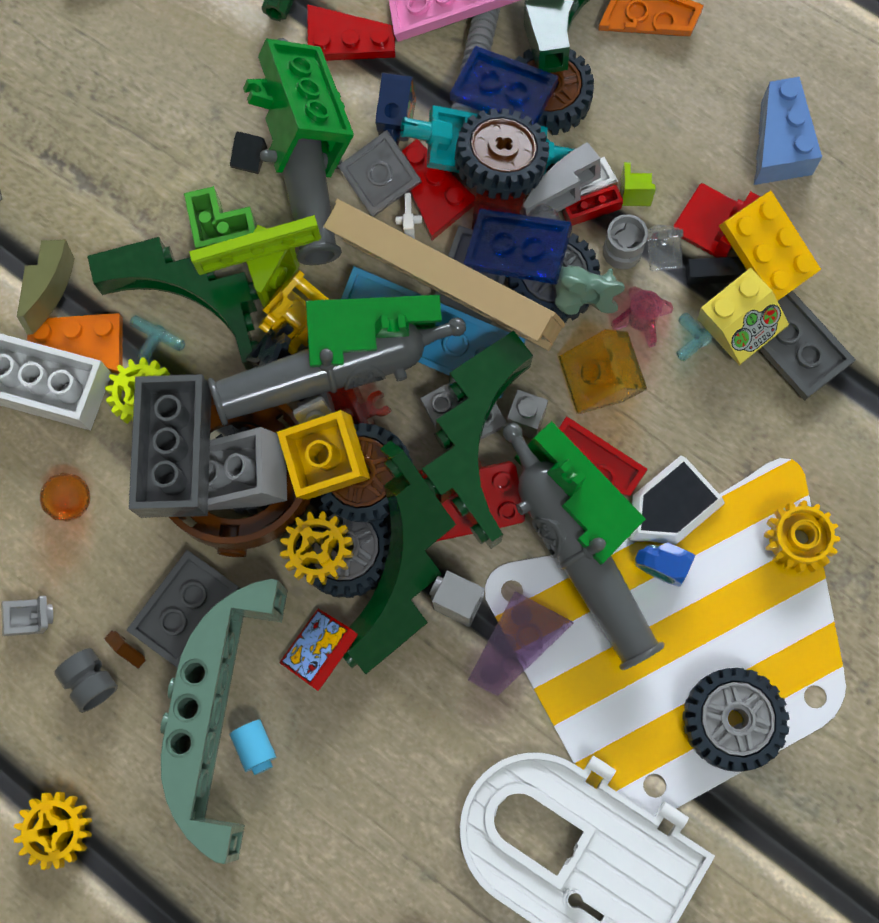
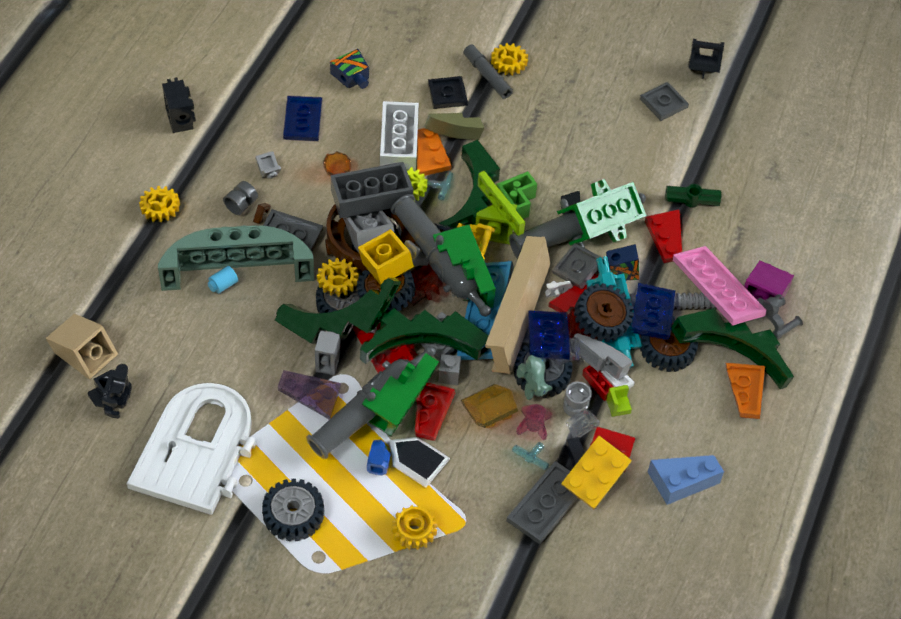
camera: 65 degrees right, 20 degrees down
tile [279,608,358,691] -> none
light yellow slope [697,268,789,366] -> none

